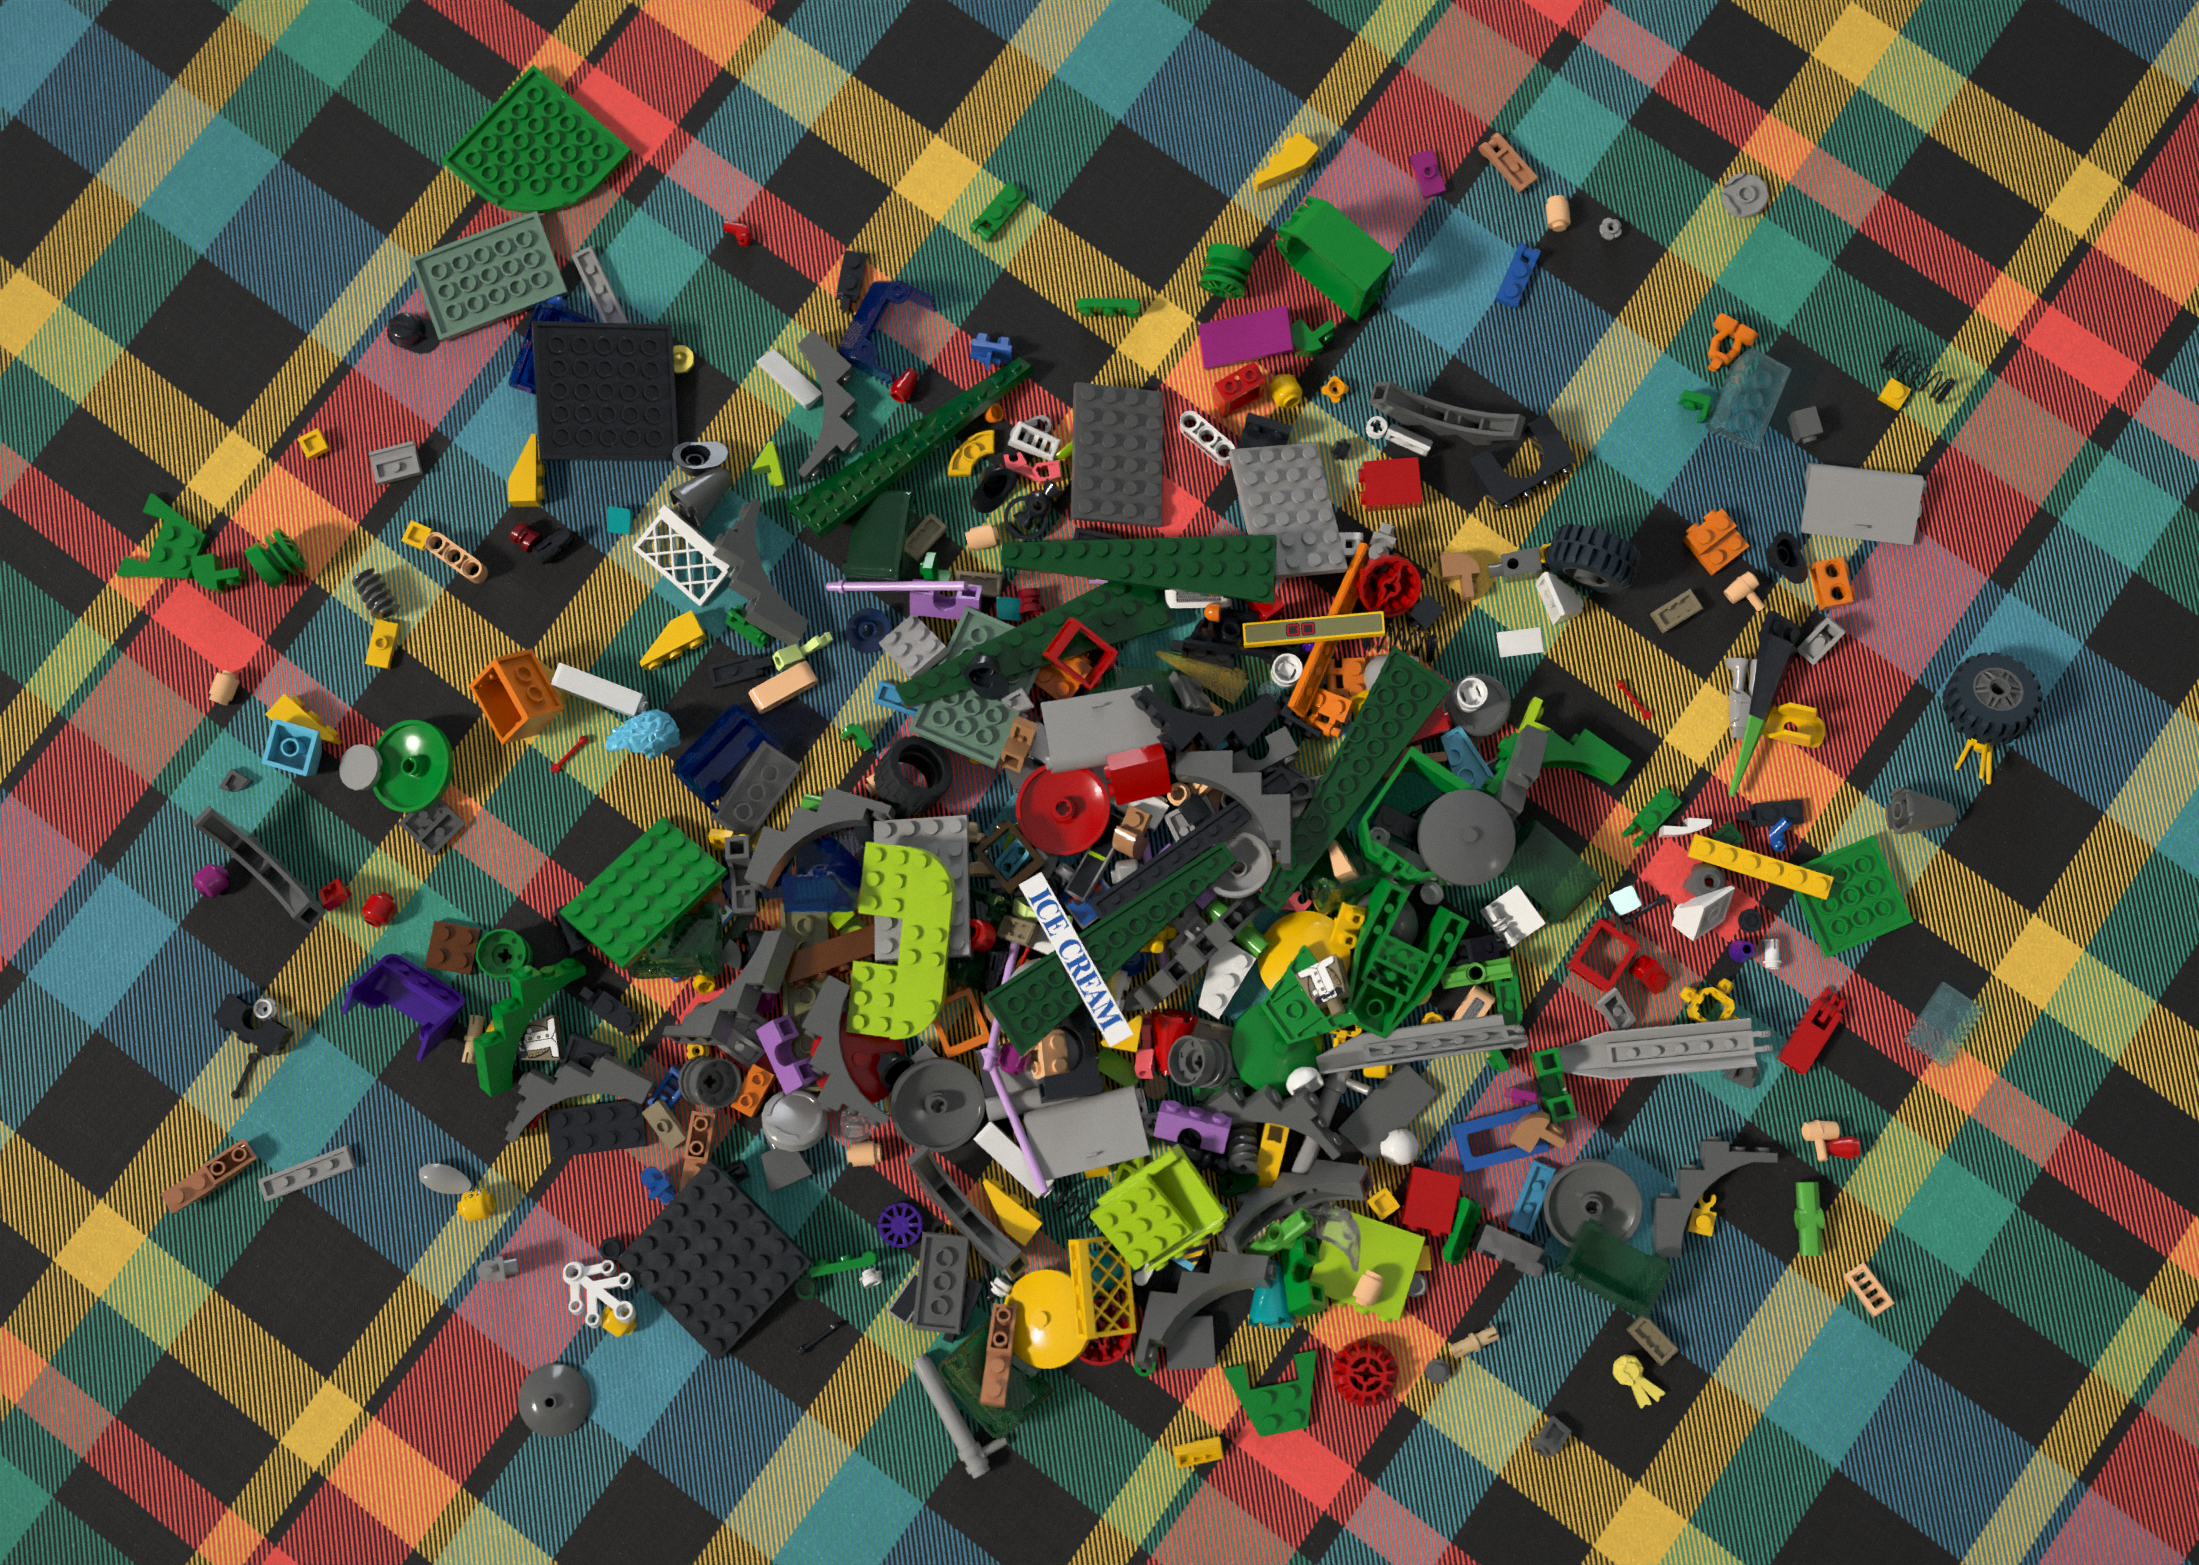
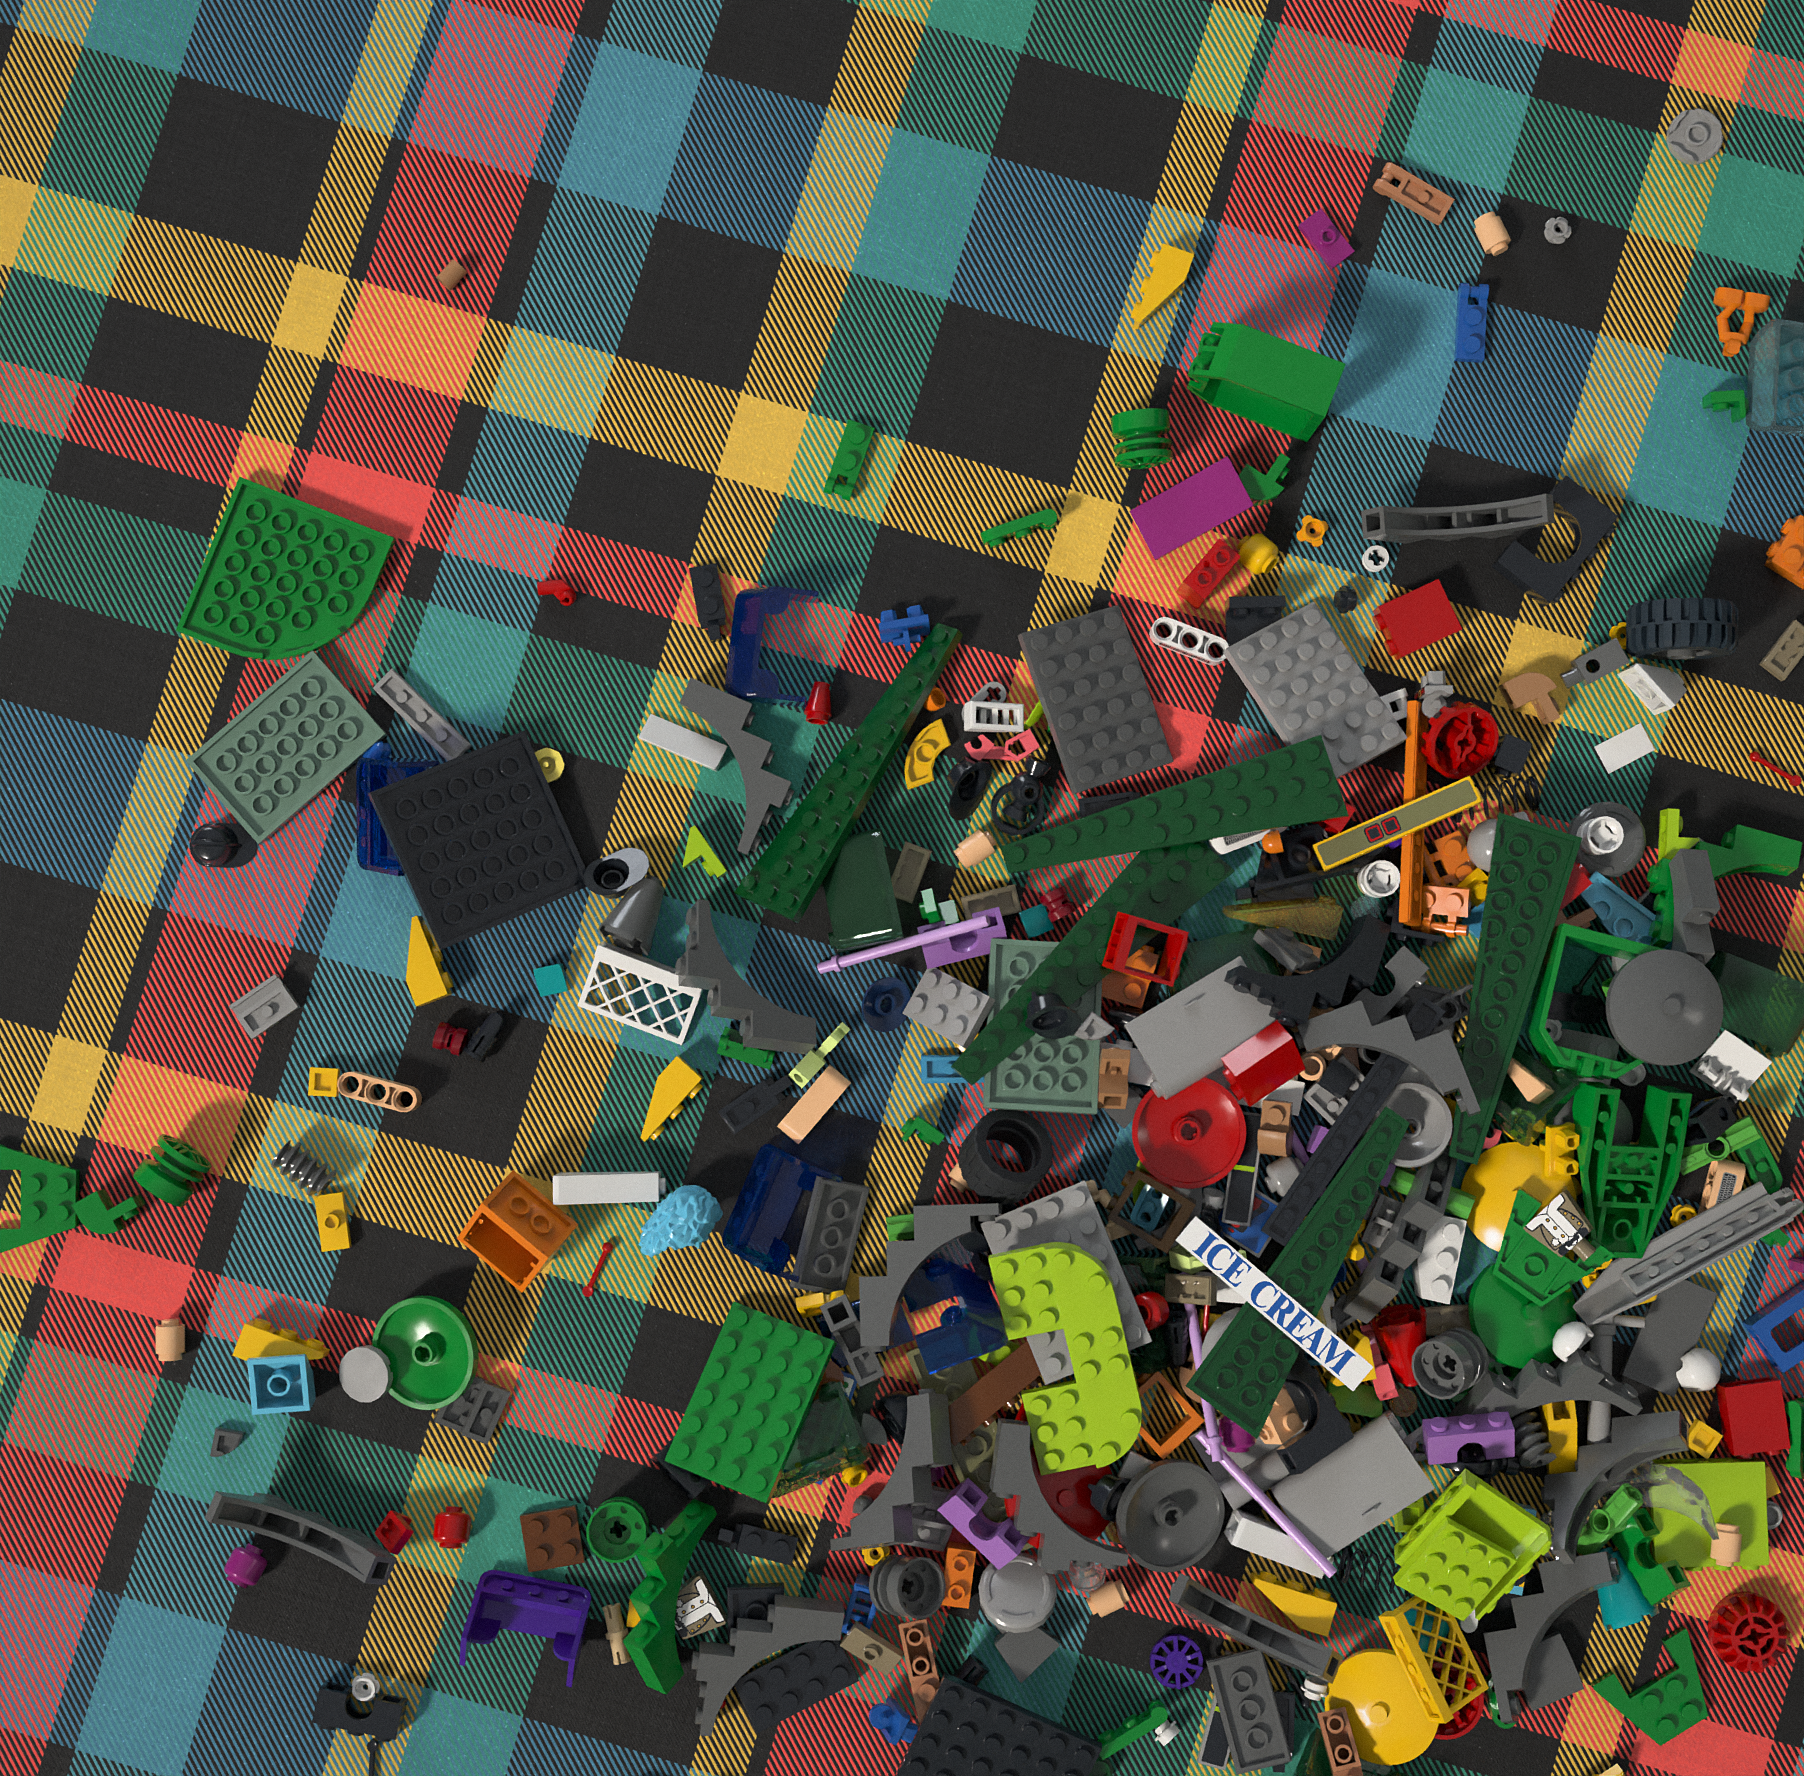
camera: 30 degrees left, 5 degrees up
yellow plate [298,428,330,460] -> none
dark green plate [1218,1167,1260,1198] -> none
white slope [1385,423,1433,456] -> none

